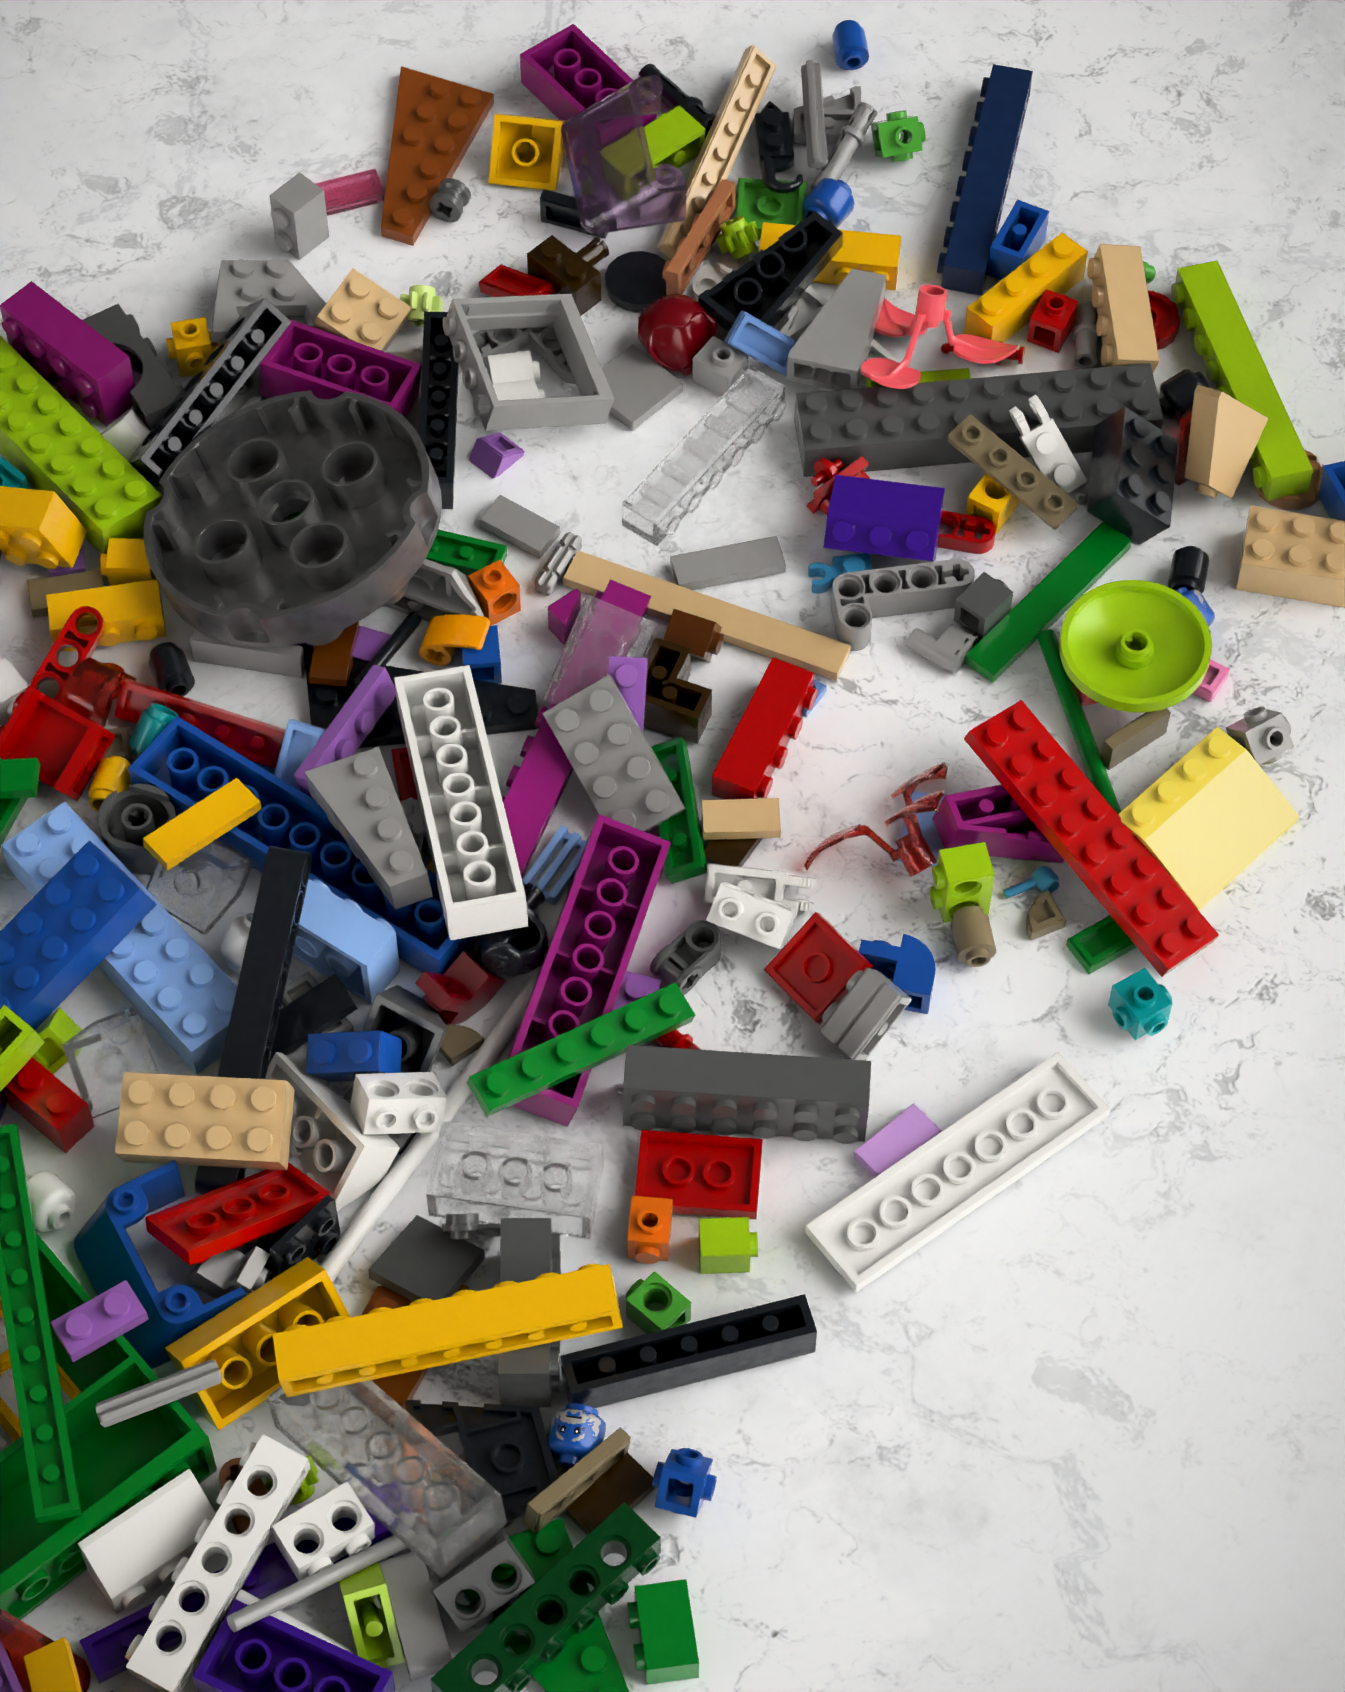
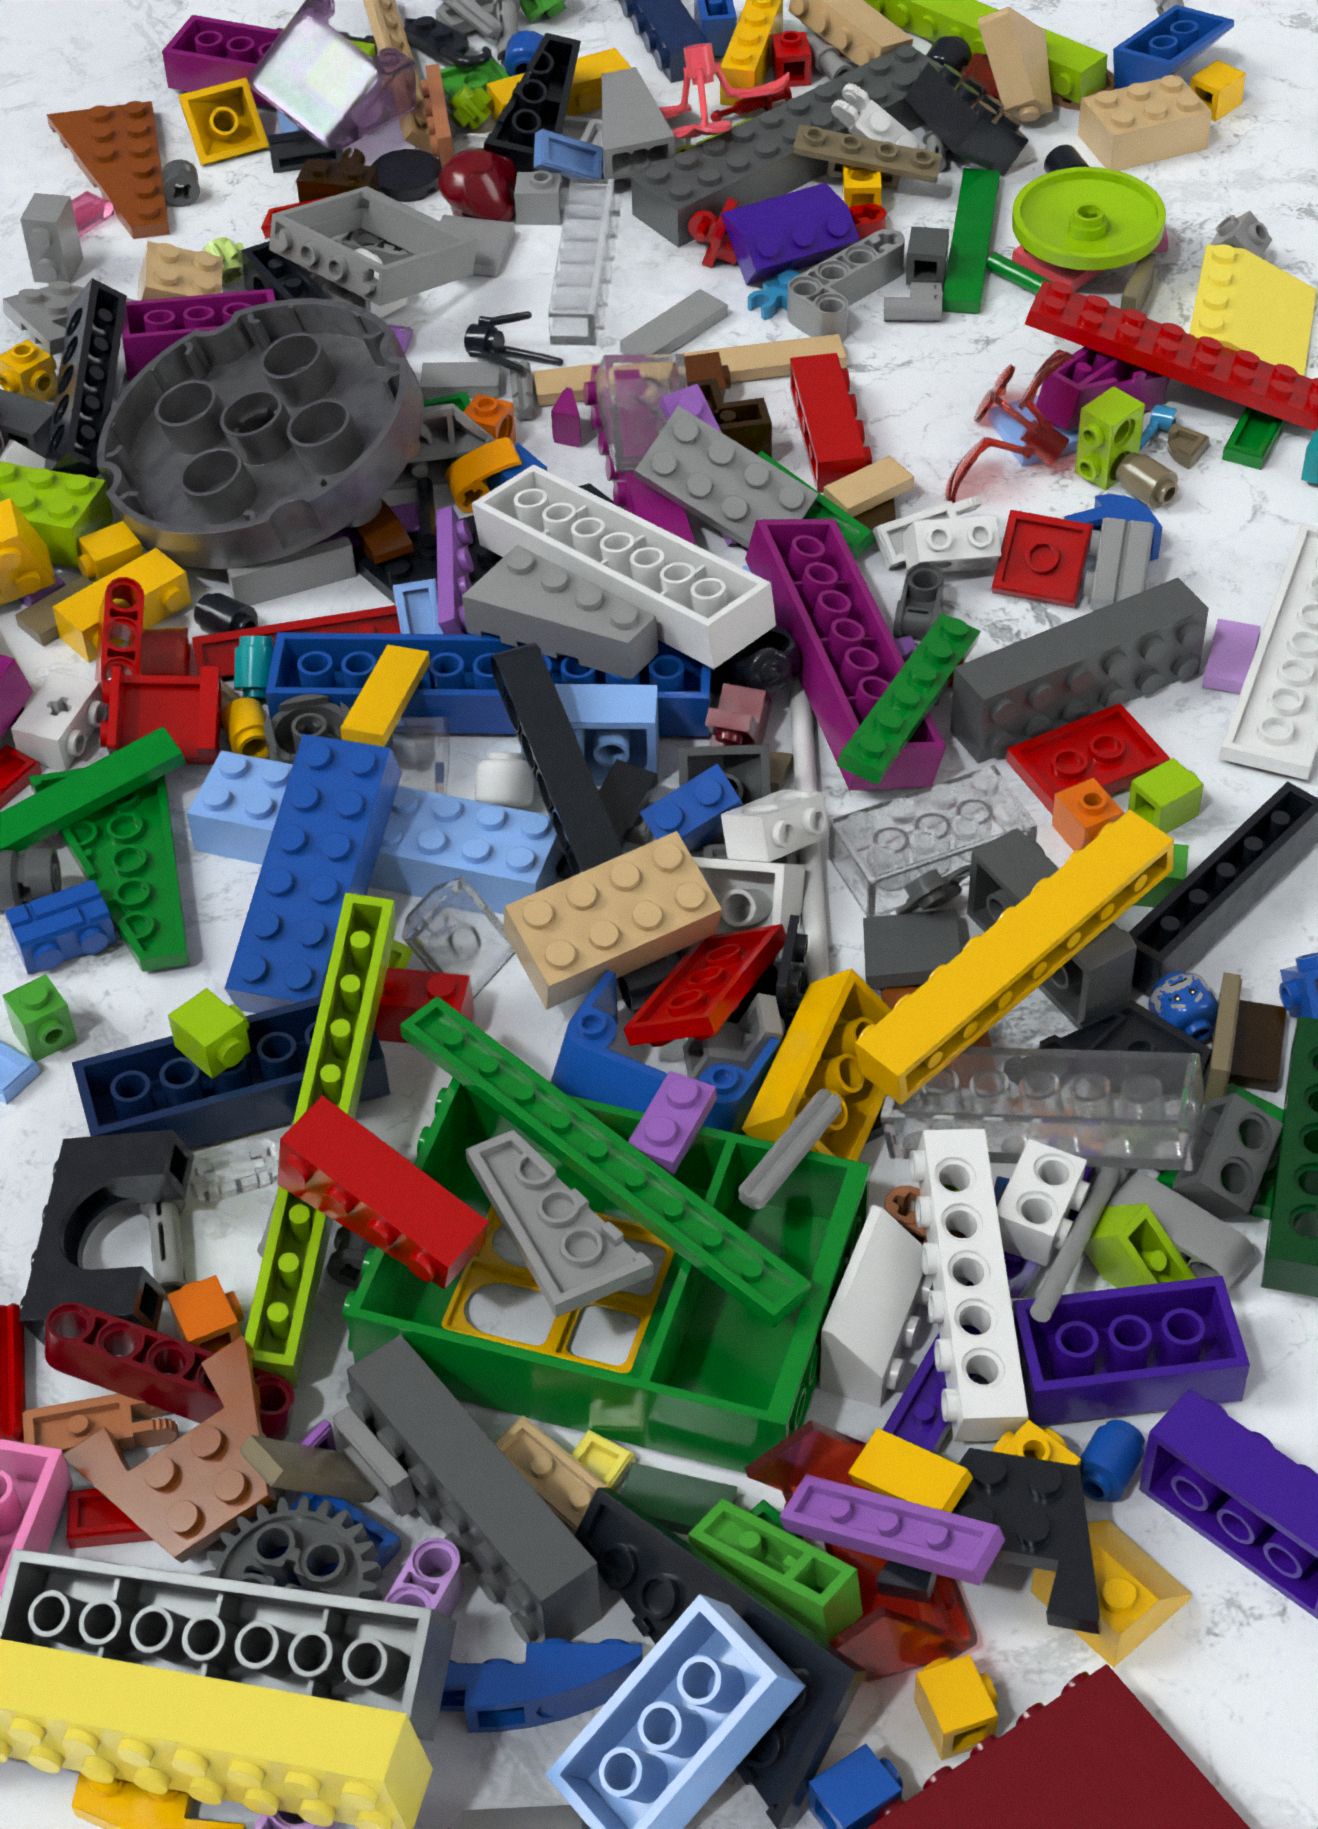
camera: 30 degrees left, 10 degrees down
none -> black plant [464,311,563,373]

